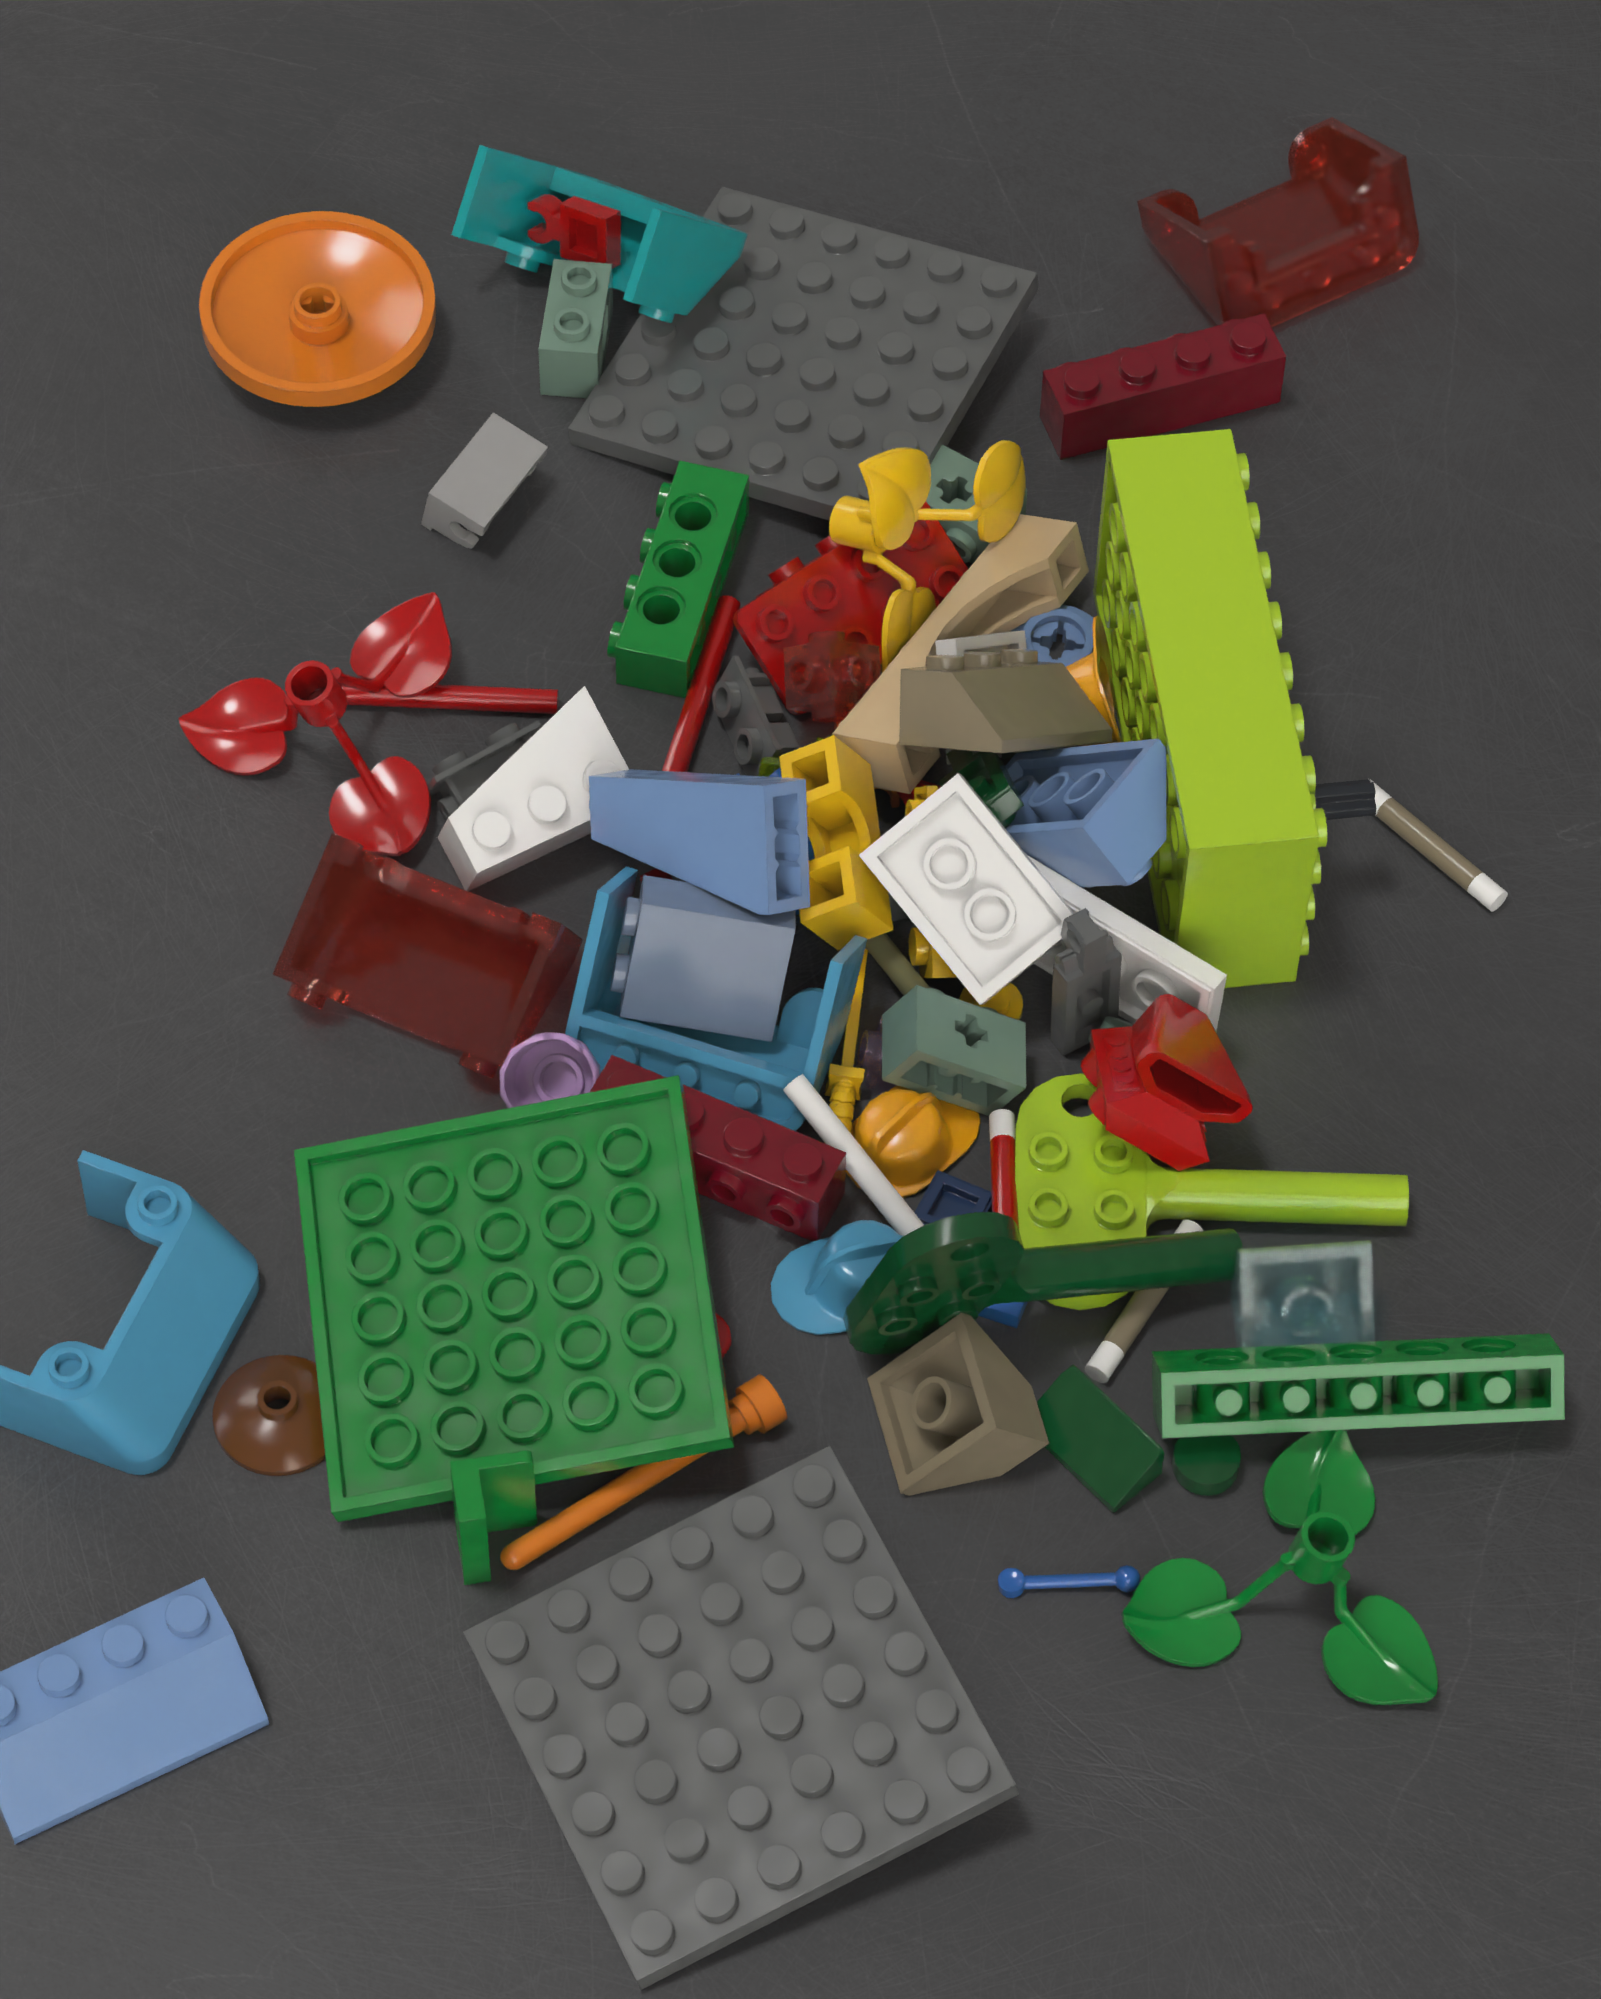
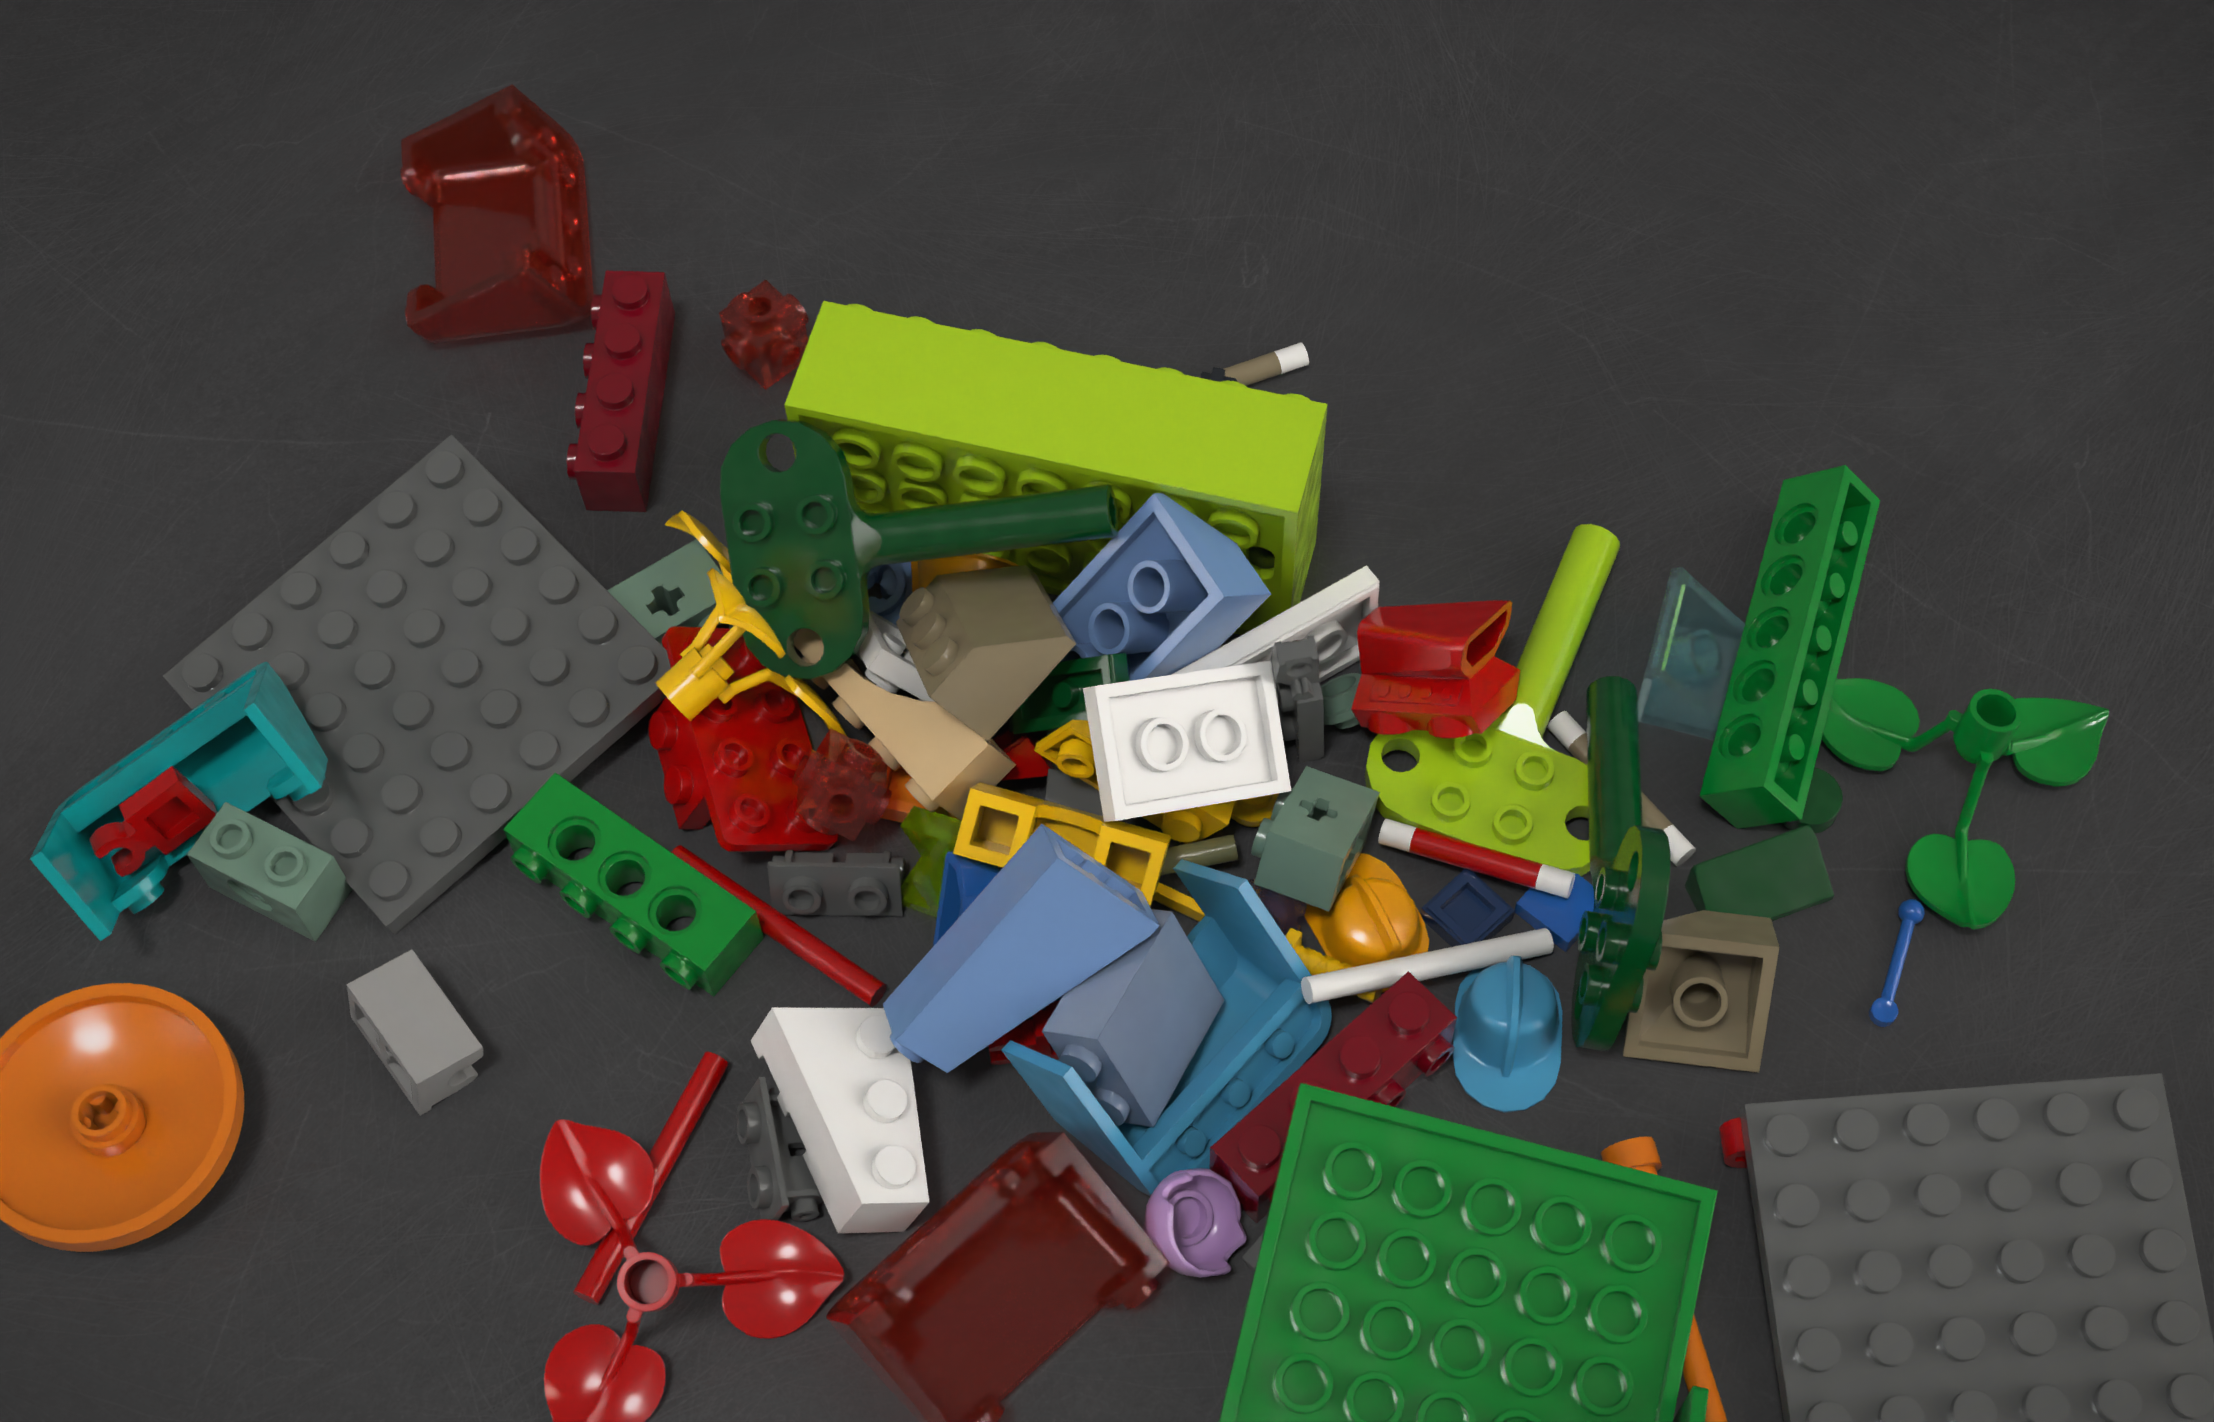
camera: 65 degrees left, 5 degrees up
none -> clear red brick [719,280,809,390]
none -> dark green piece [720,419,1118,679]

